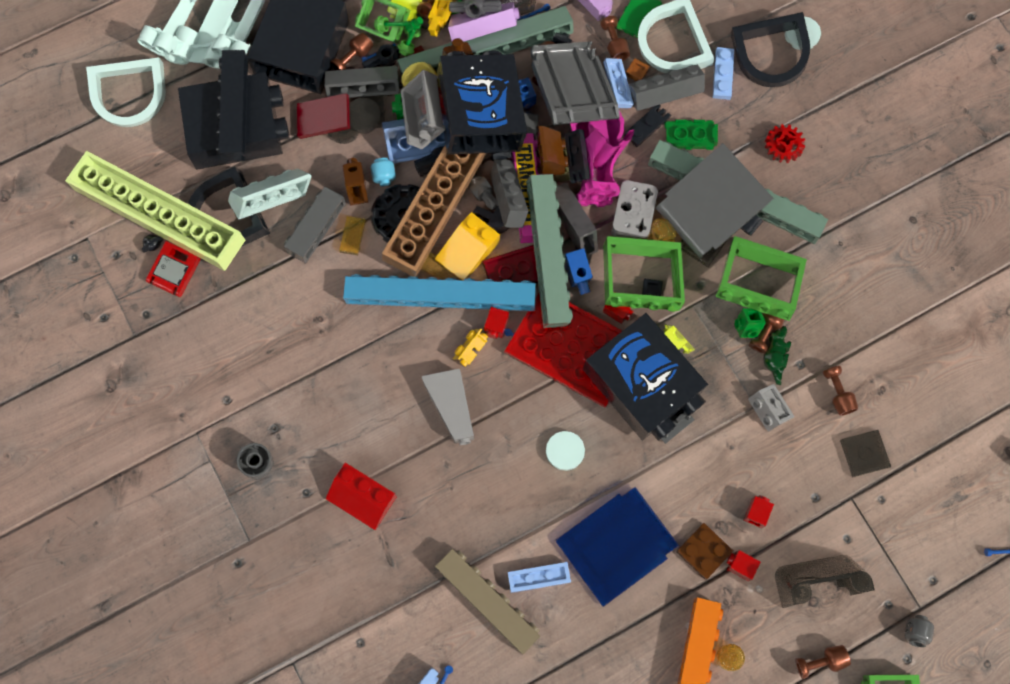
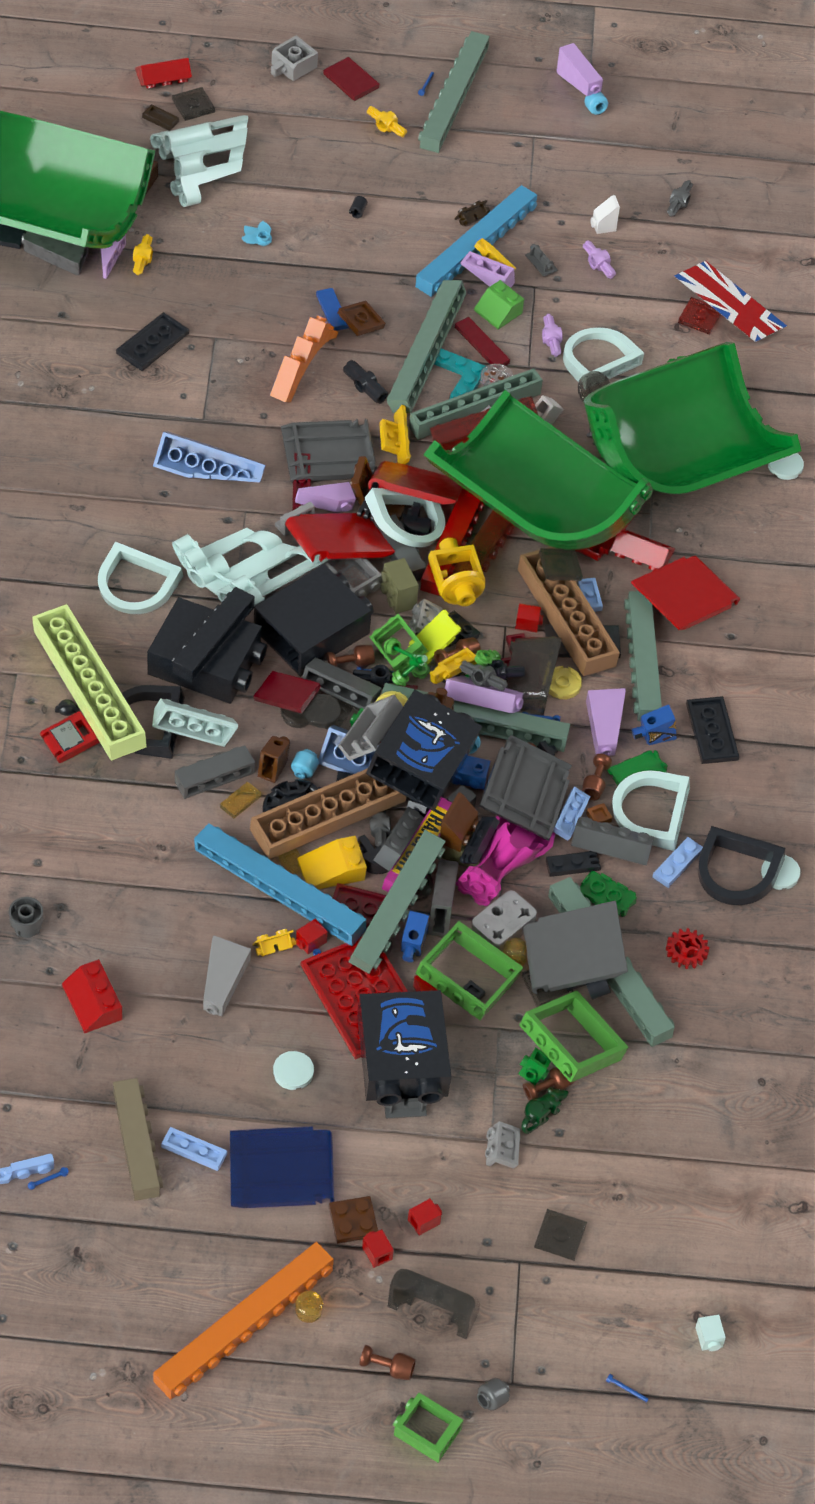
camera: 30 degrees right, 20 degrees down
neon yellow piece [664,325,695,354] -> none
copper piece [822,366,858,416] -> none

